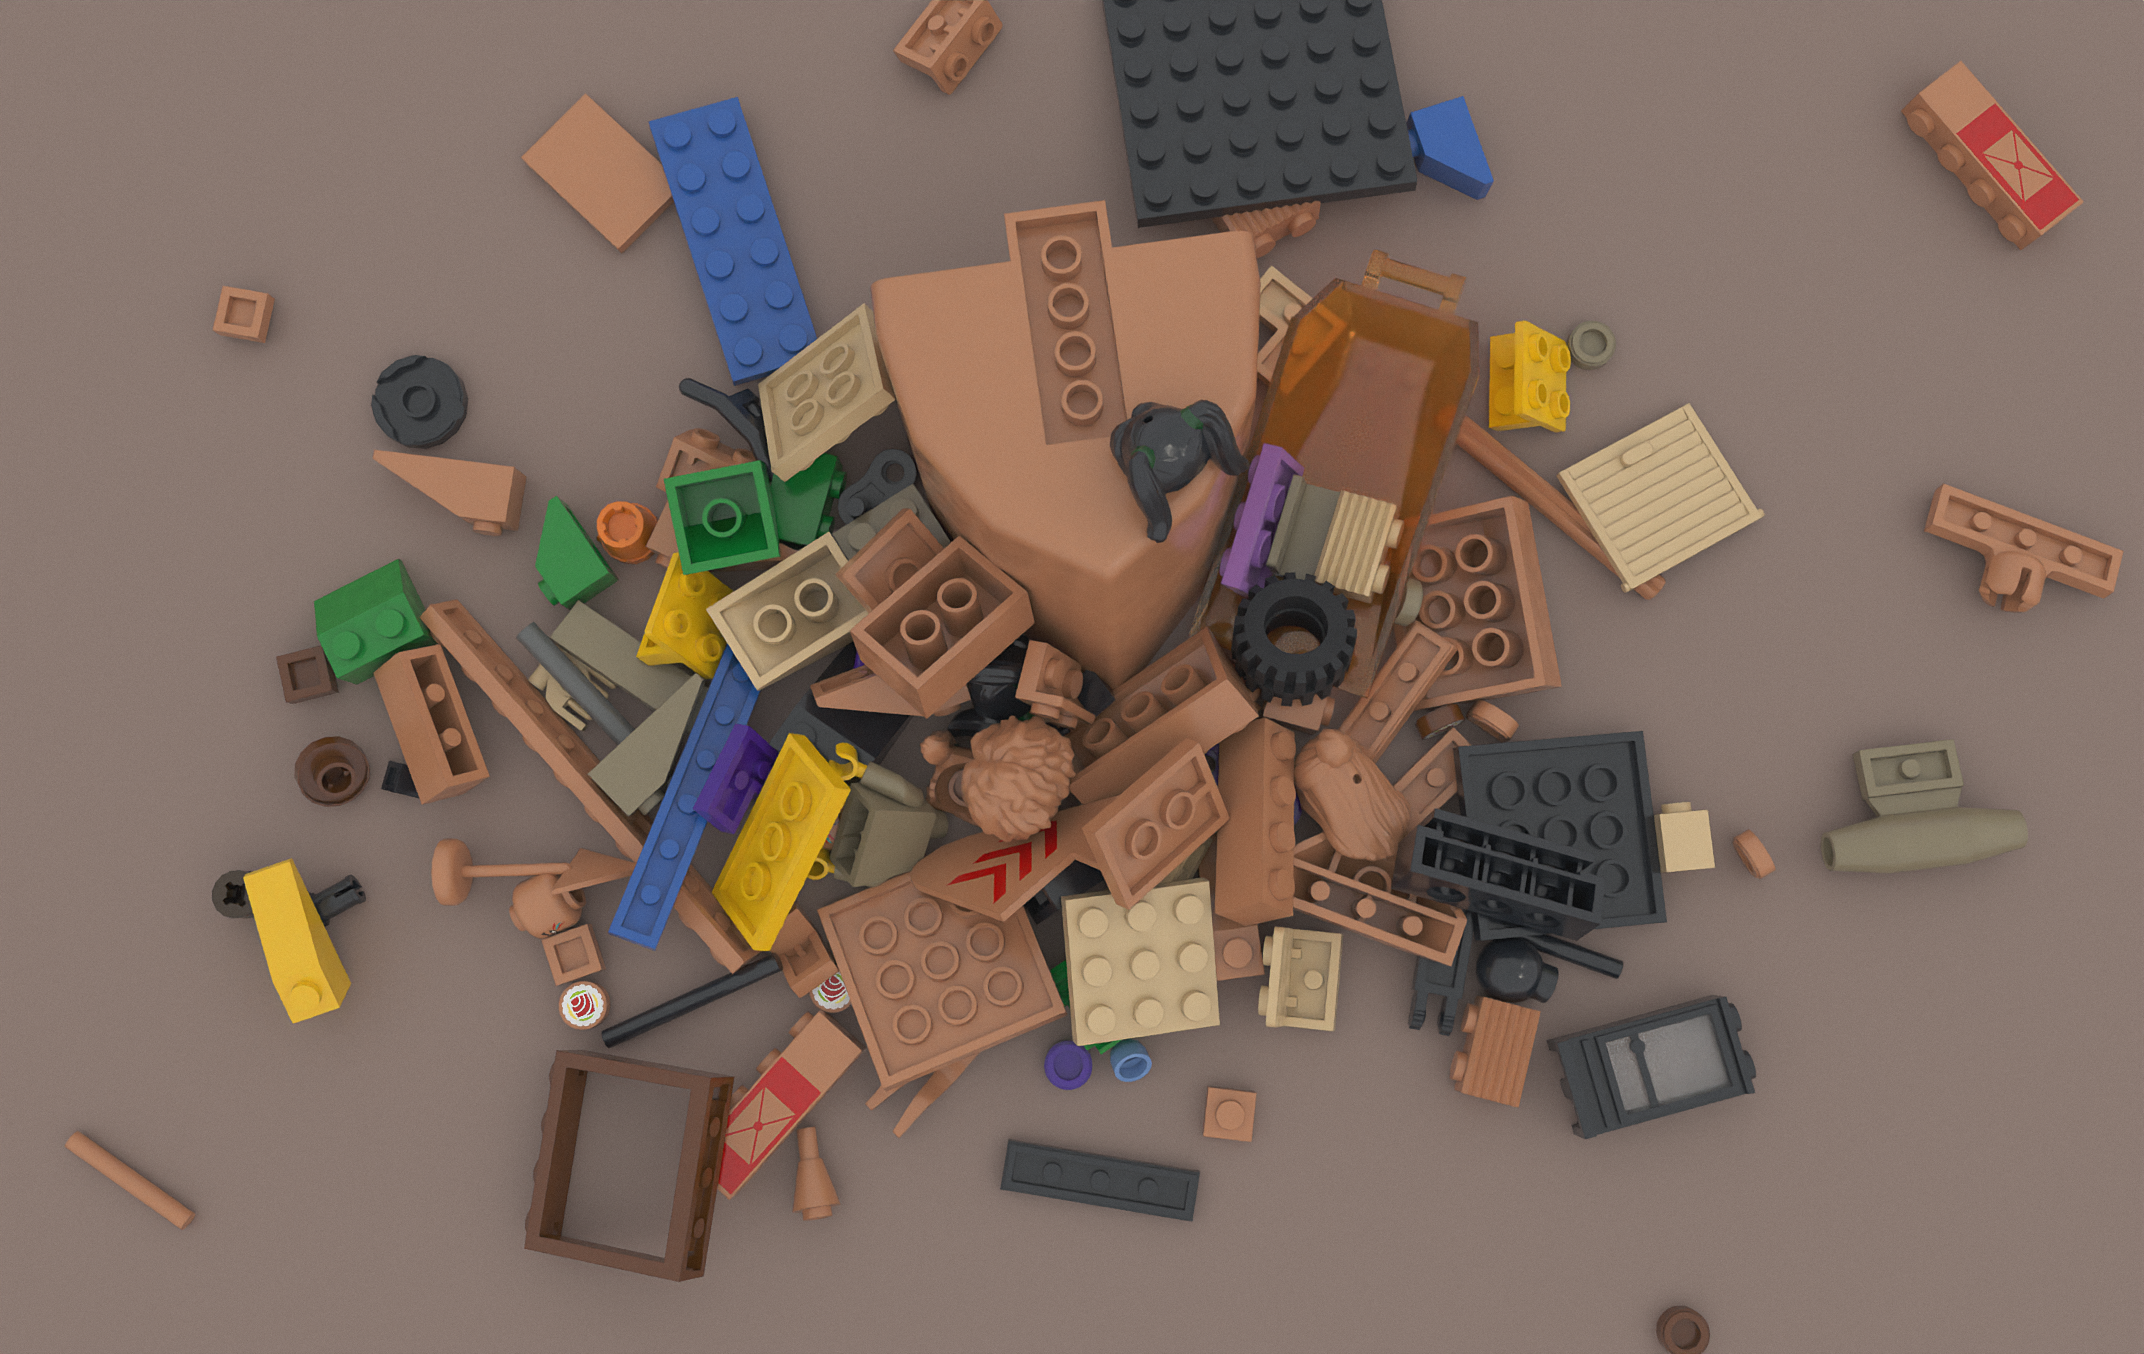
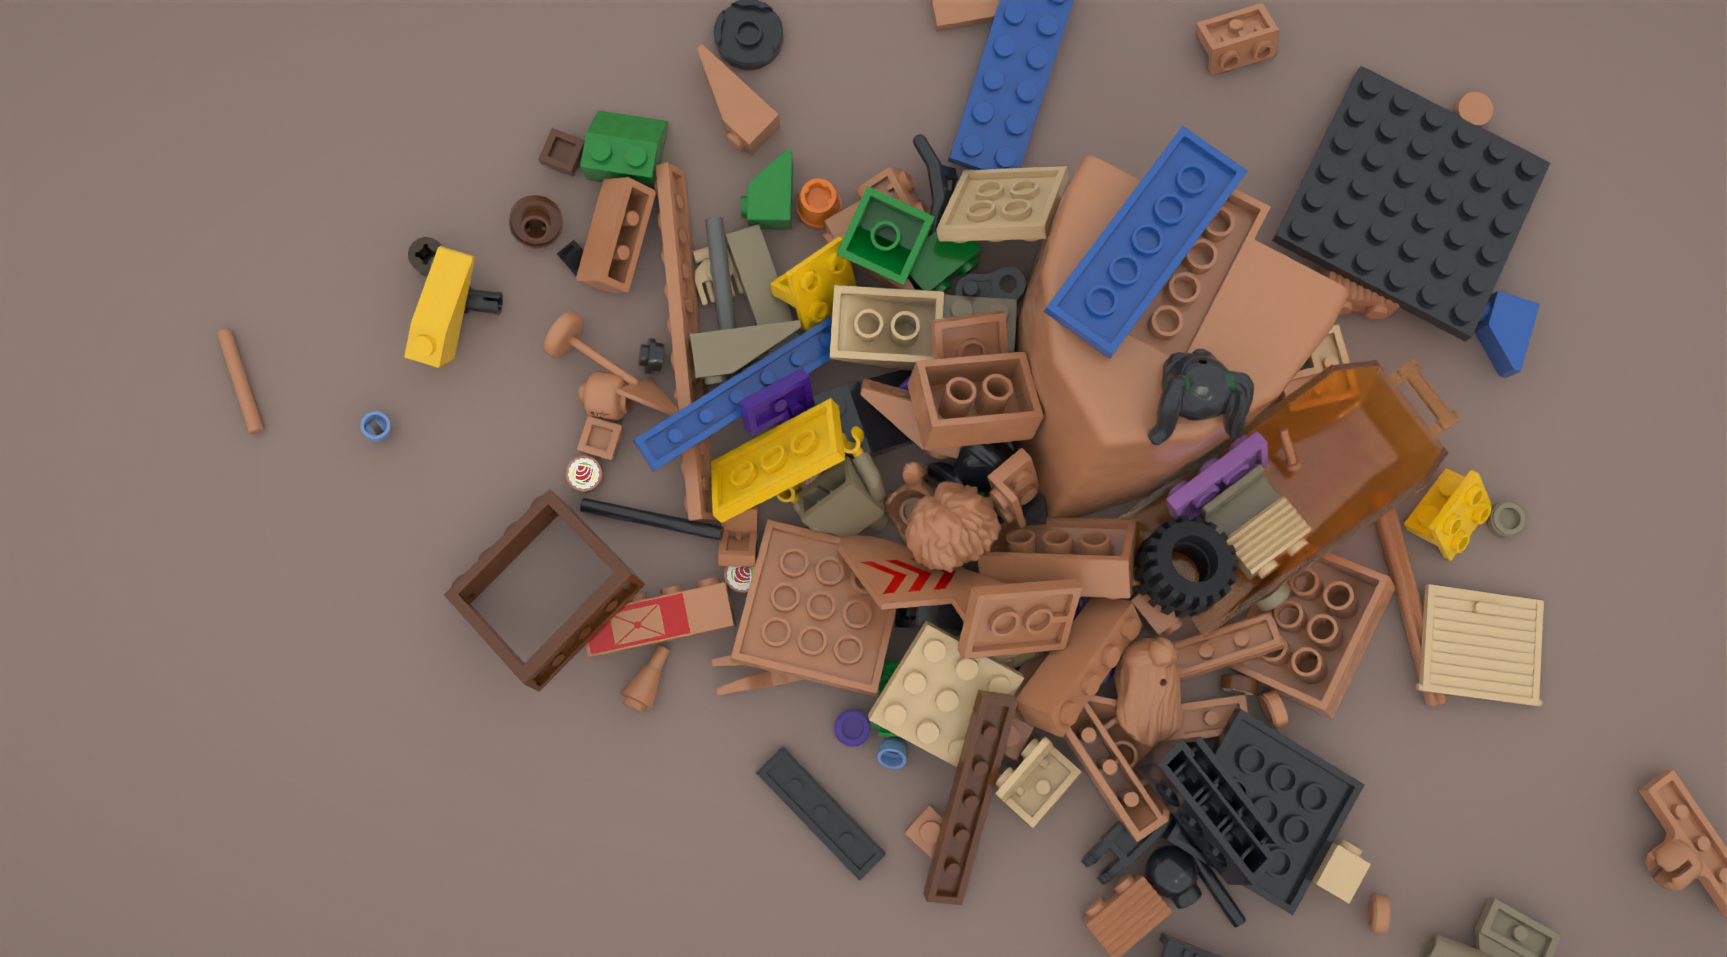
camera: 30 degrees right, 0 degrees up
none -> medium blue hinge [360,411,391,442]
none -> black plate [638,338,664,374]
none -> reddish brown plate [923,690,1018,905]
none -> blue plate [1044,126,1248,359]
none -> nougat piece [1278,427,1302,471]

